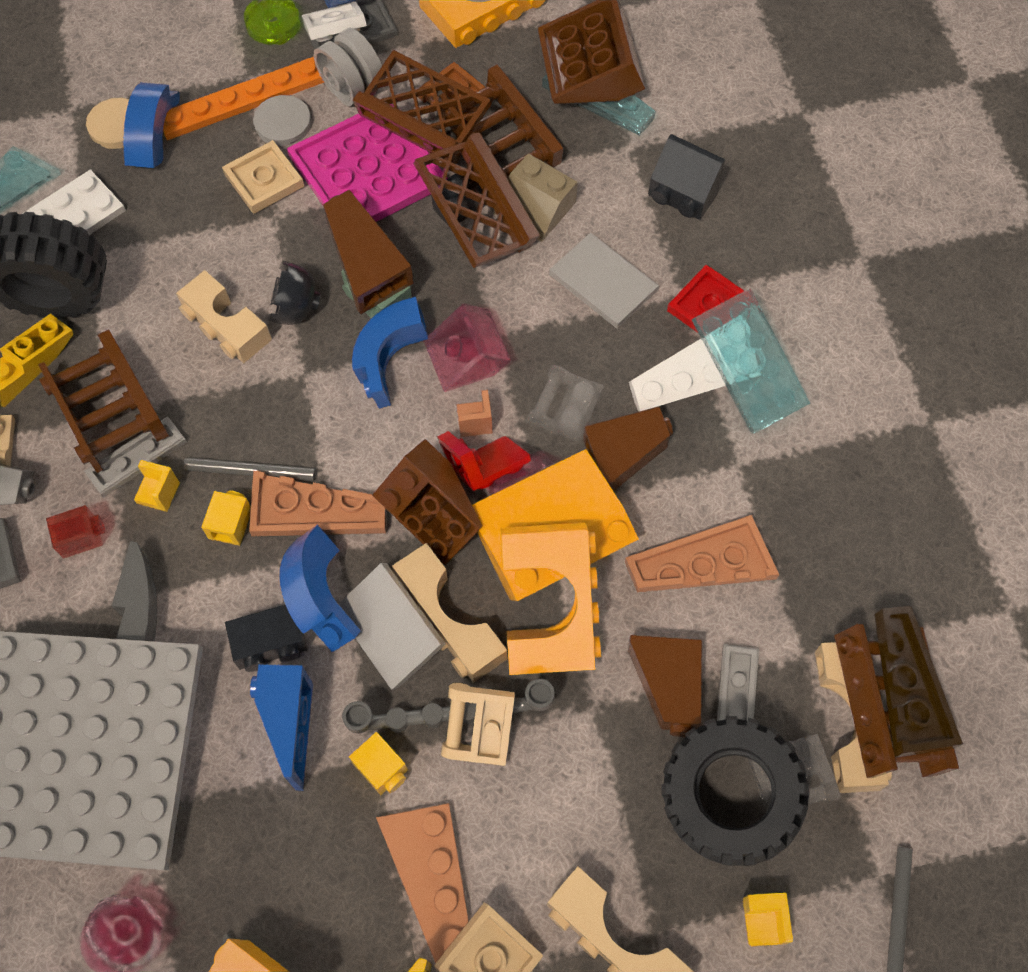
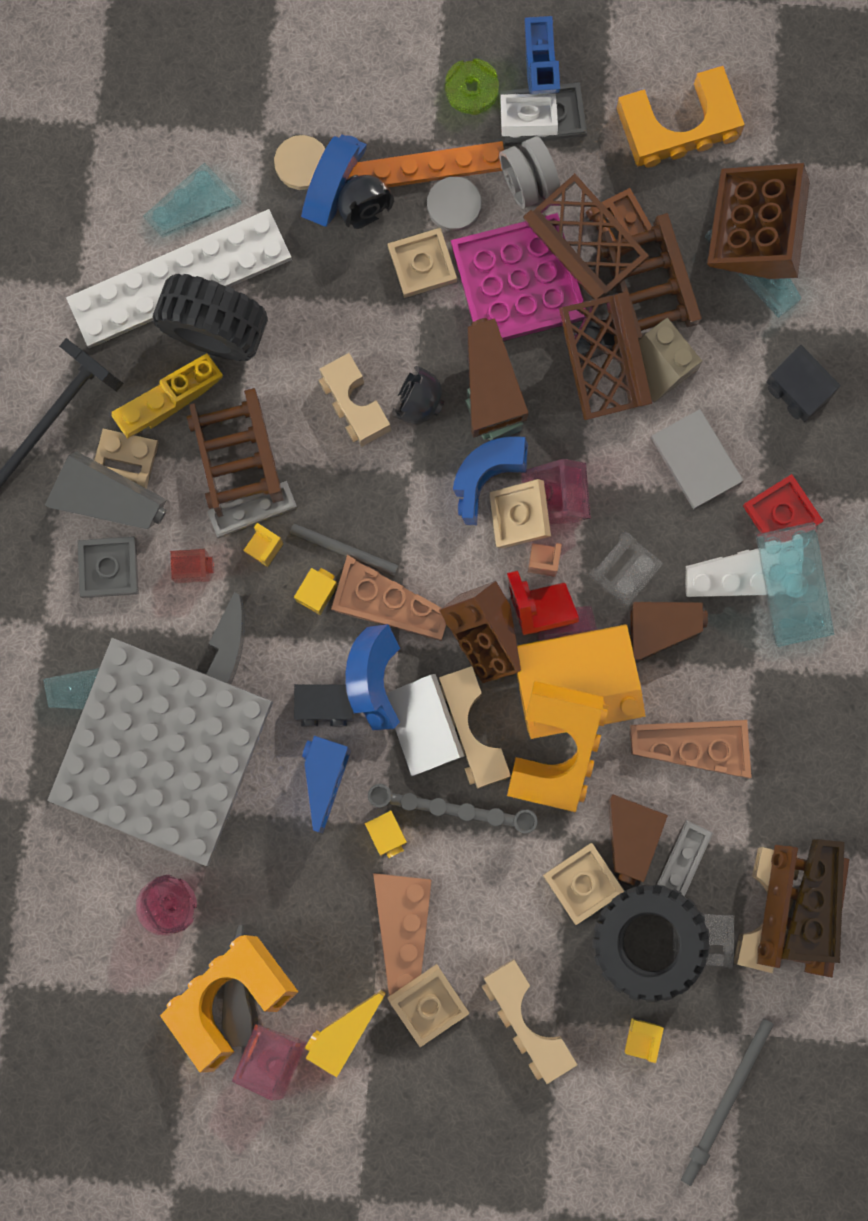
camera: 20 degrees right, 15 degrees up
tan plate [441,683,515,766] -> none
none -> black cylinder [337,175,395,229]
none -> tan plate [489,479,551,548]
none -> tan plate [543,843,624,925]

